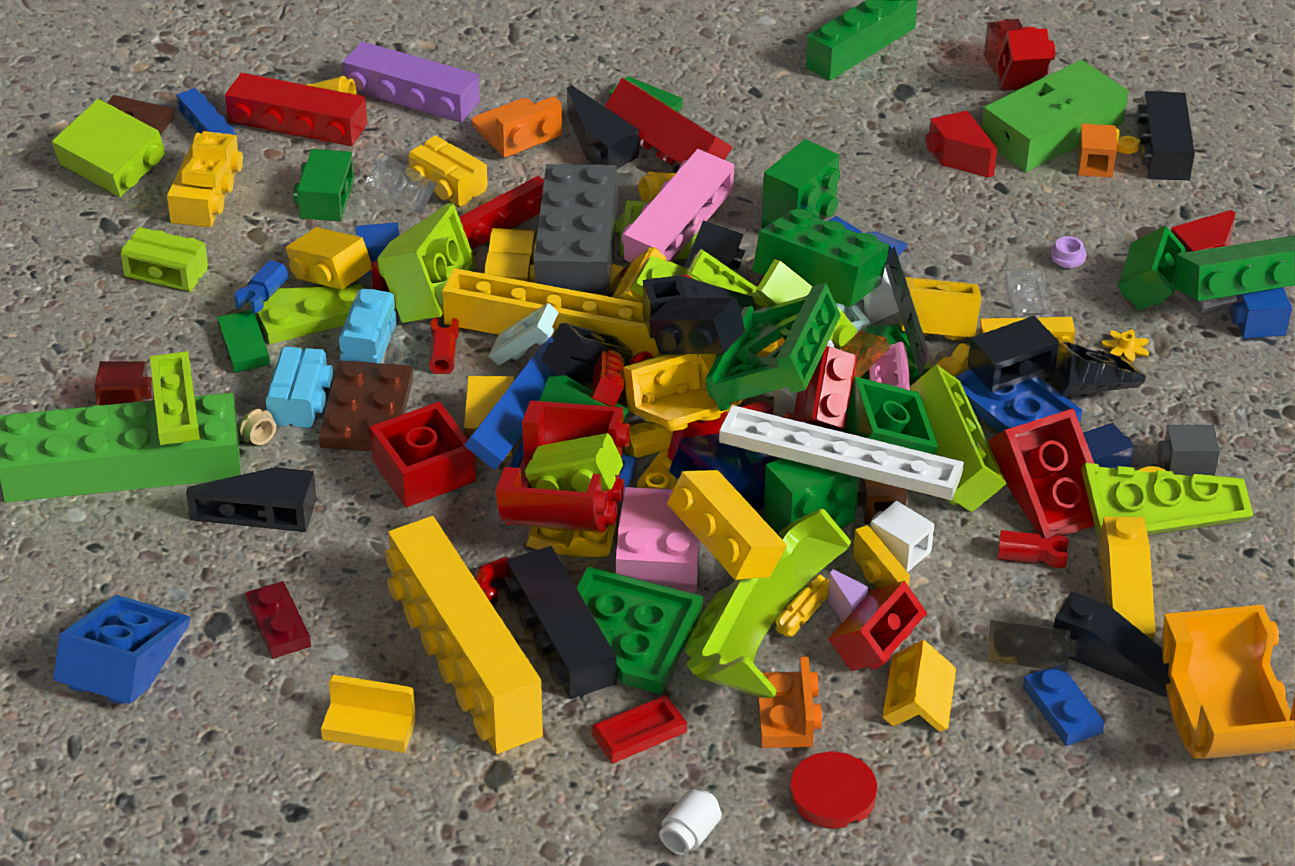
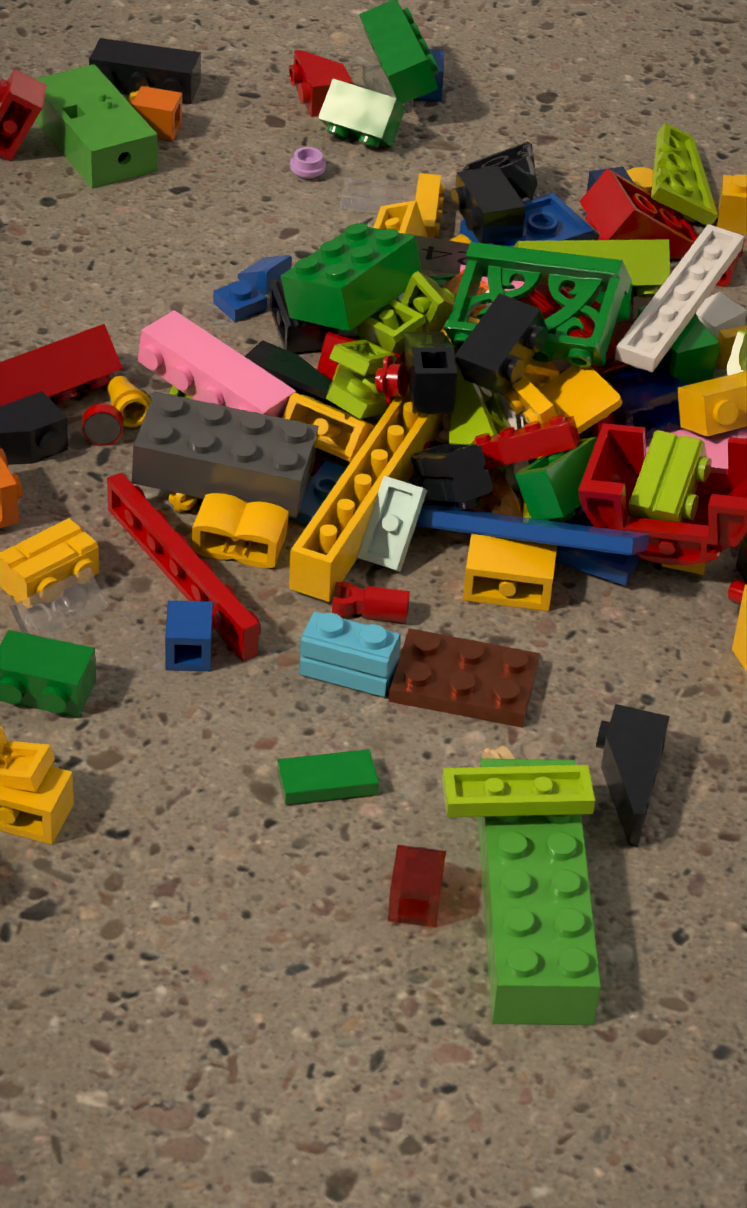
camera: 85 degrees left, 0 degrees up
lime brick [121,227,208,292] -> none
blue bar [234,260,288,313] -> none
lime wing [249,285,364,345] -> none
medium azure brick [265,347,333,428] -> none
yellow brick [285,227,372,290] -> none
red brick [369,401,476,508] -> none
lime slope [377,203,477,323] -> none
green brick [761,139,840,229] -> none
red slope [926,110,997,177] -> none
yellow plant [1102,329,1149,363] -> none
dark grey brick [1158,425,1220,476] -> none
none -> tile [82,404,124,446]

